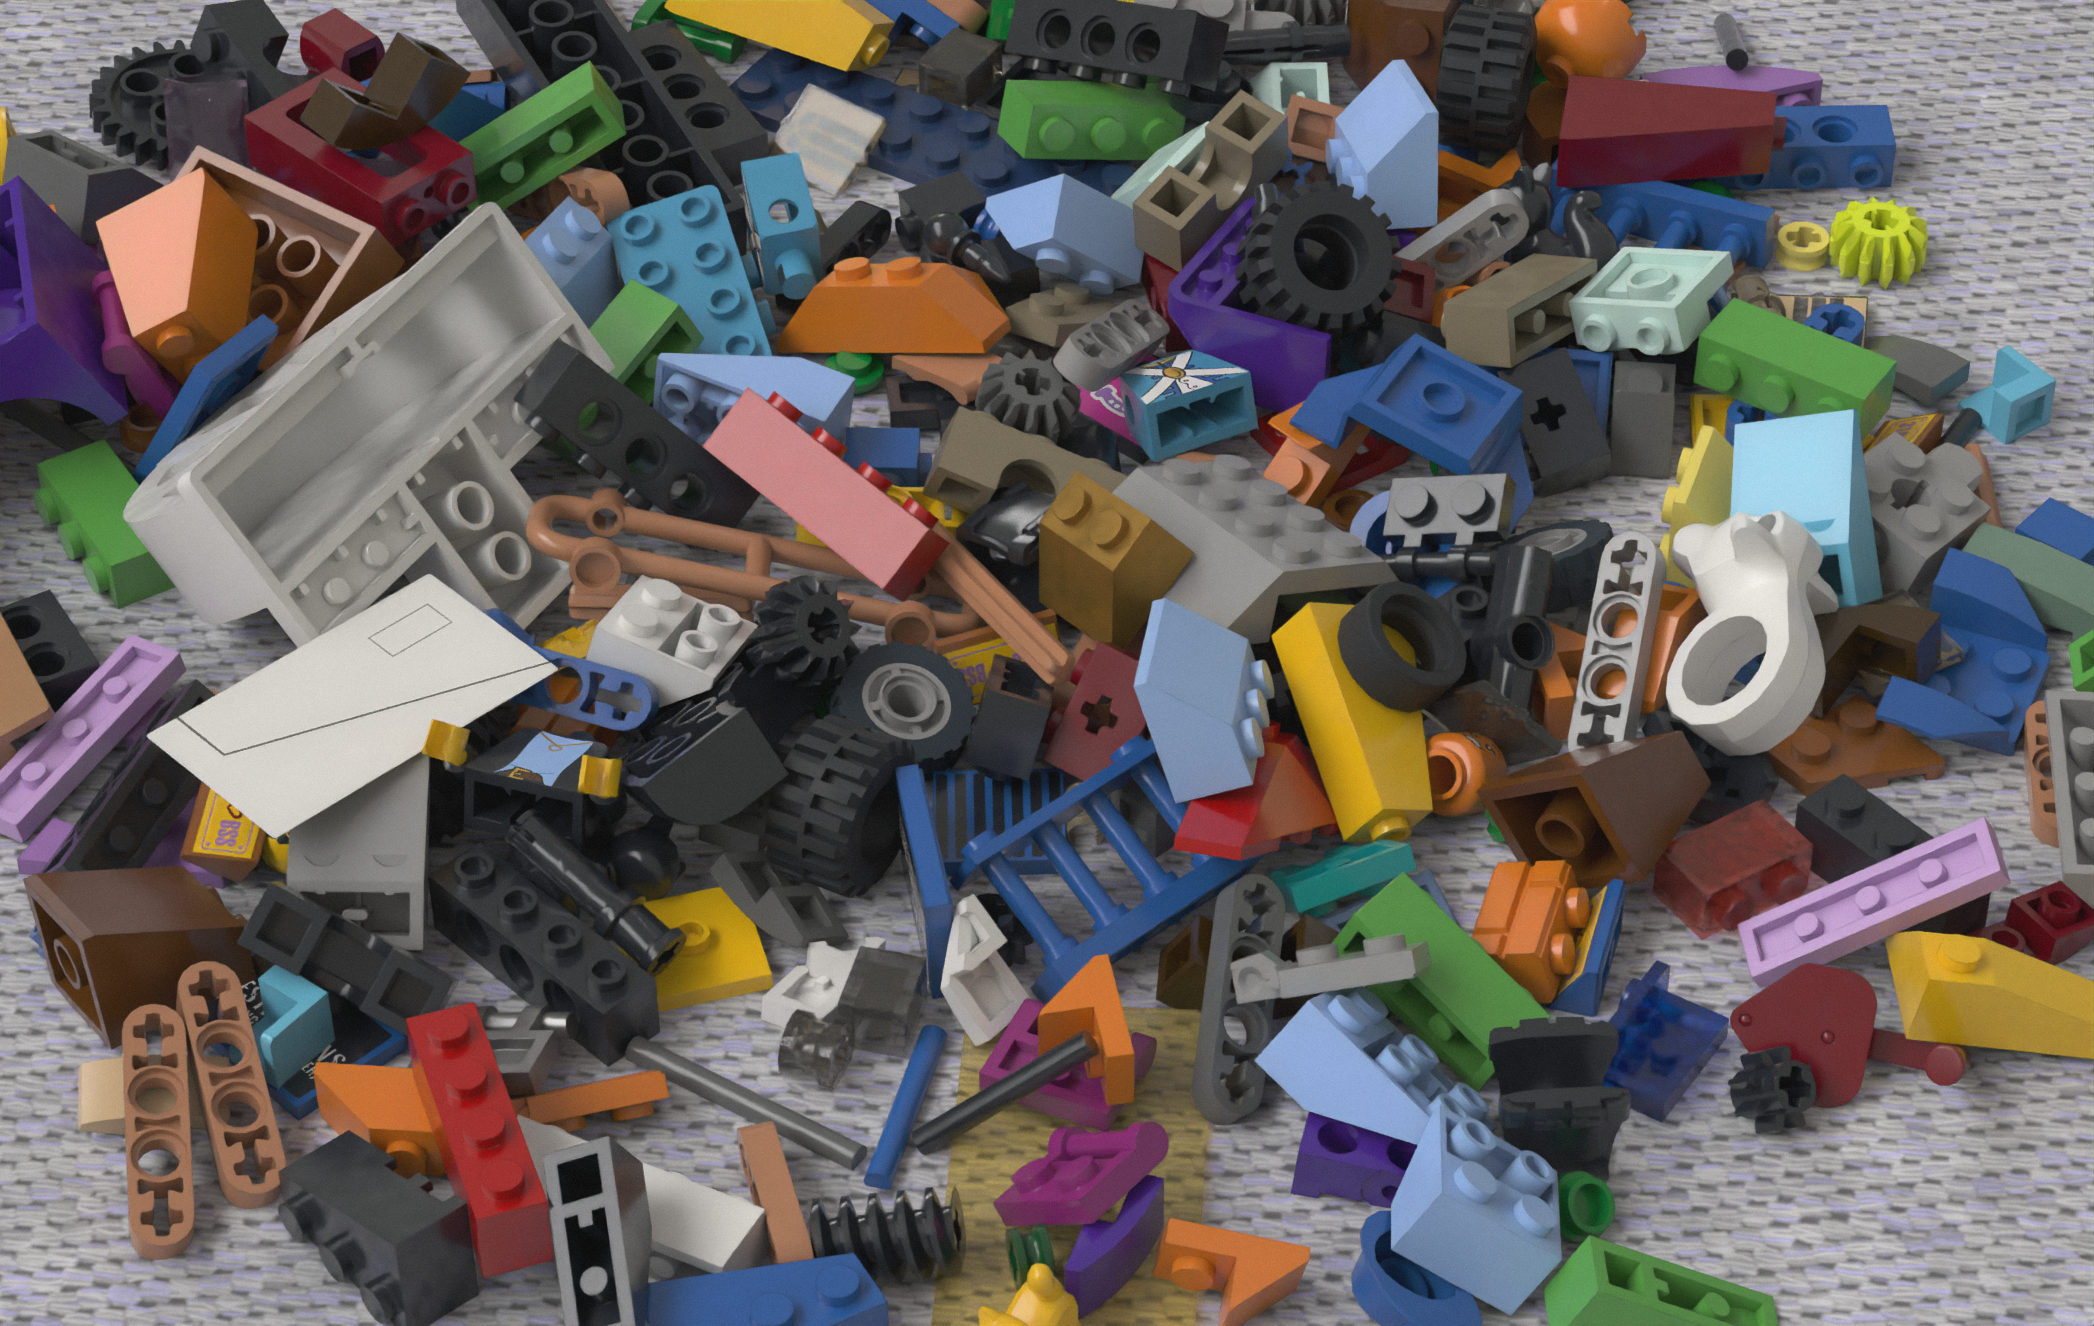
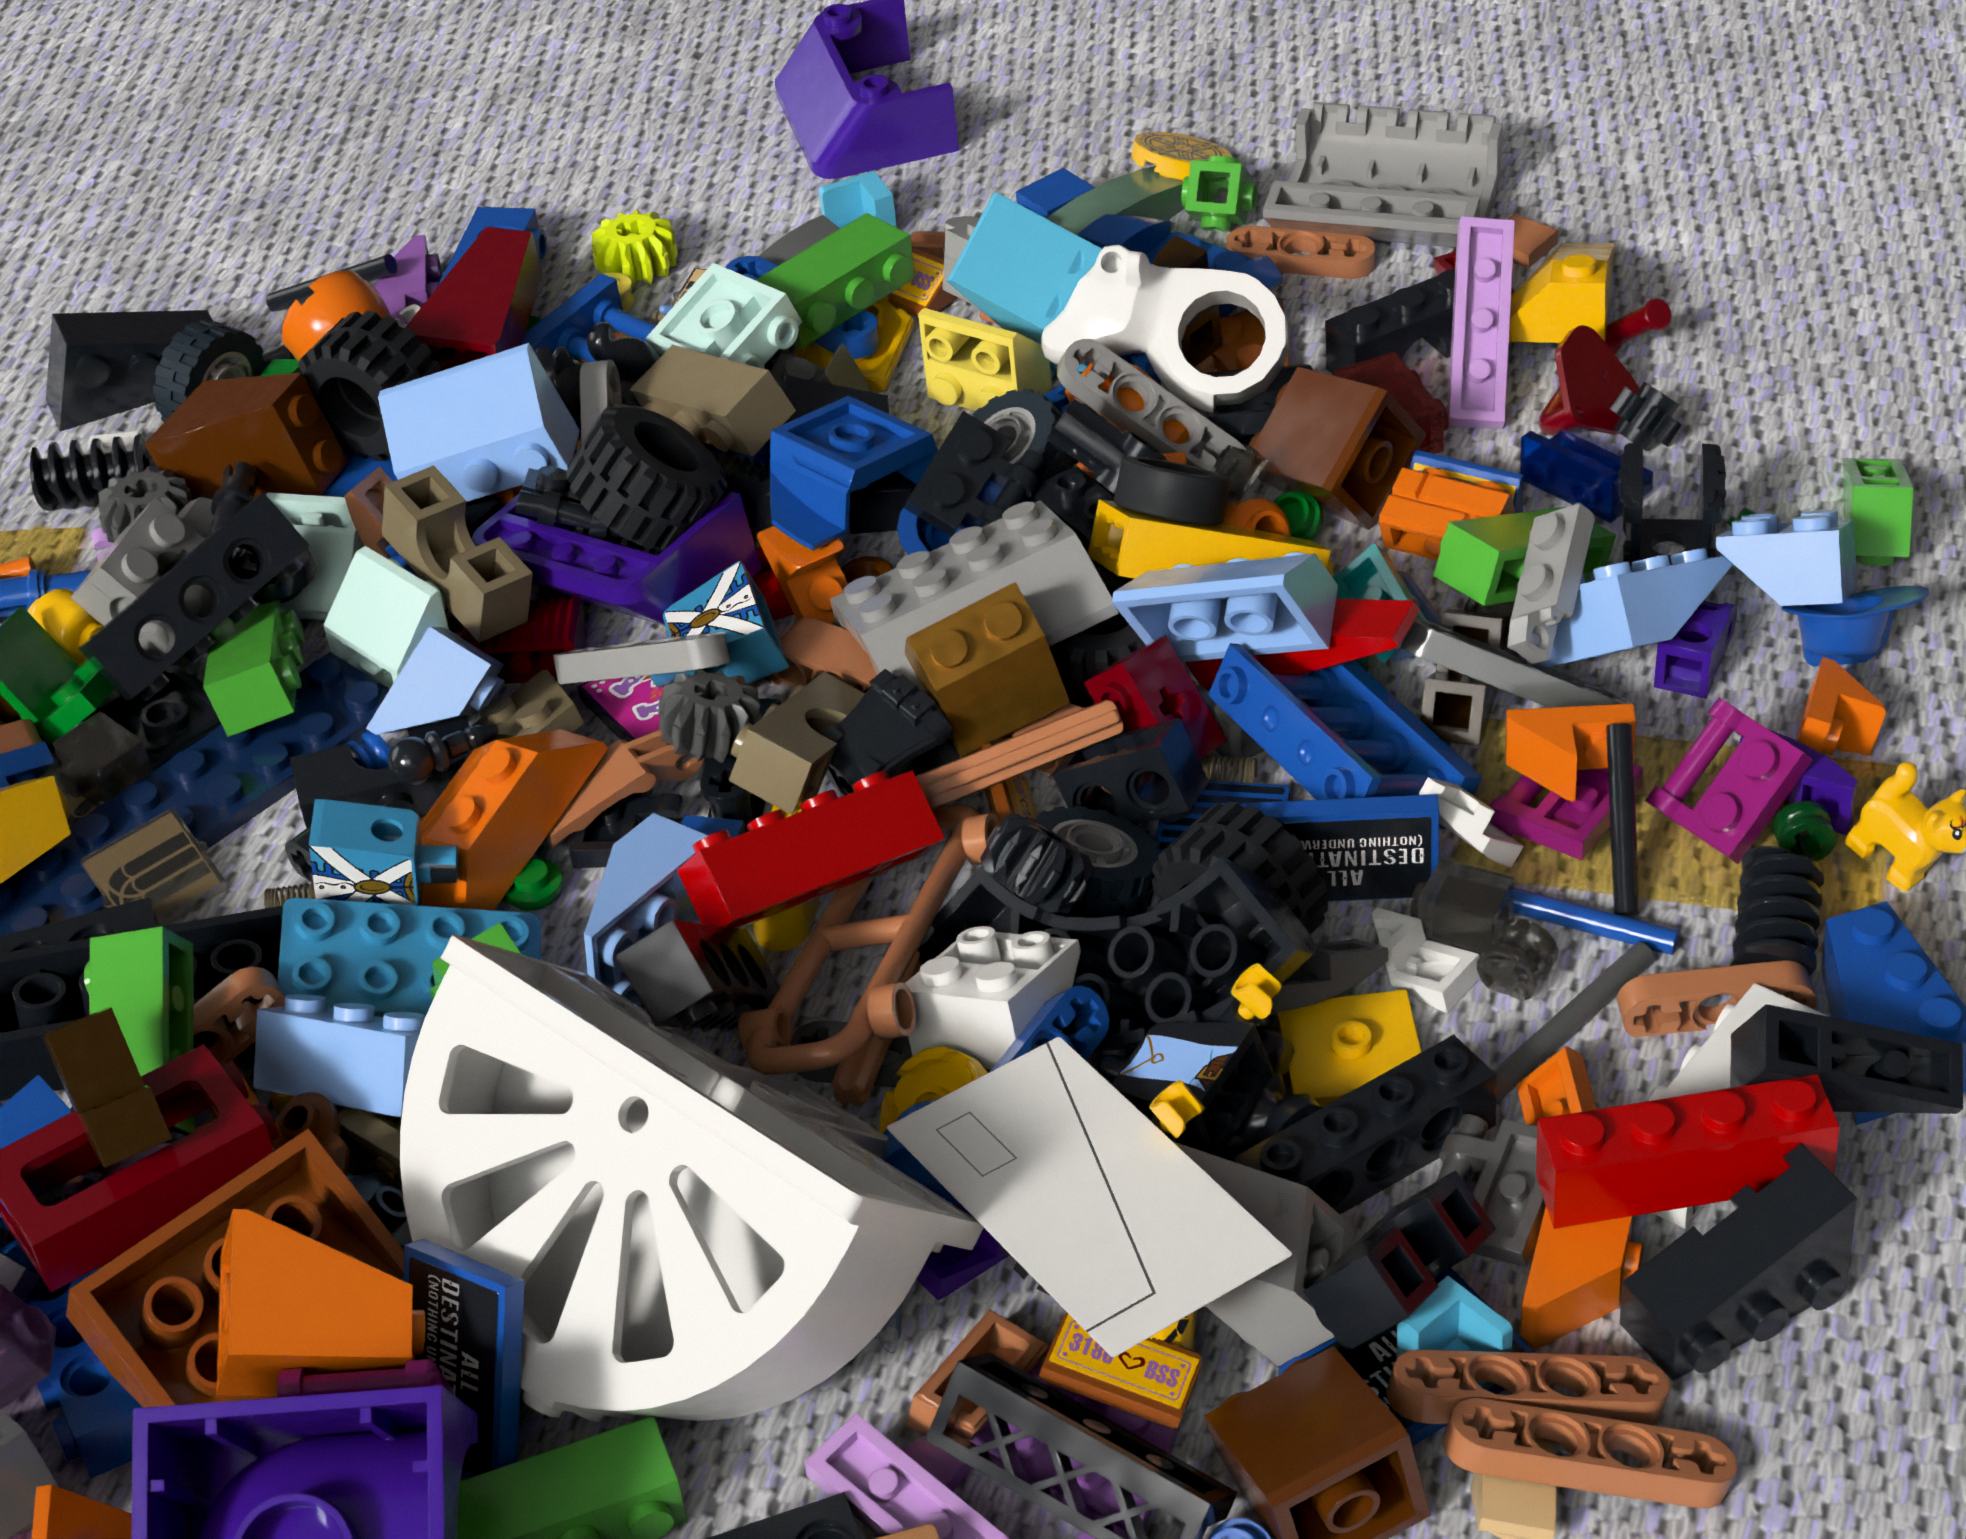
camera: 75 degrees left, 0 degrees up
black pin [505,808,687,977] -> none

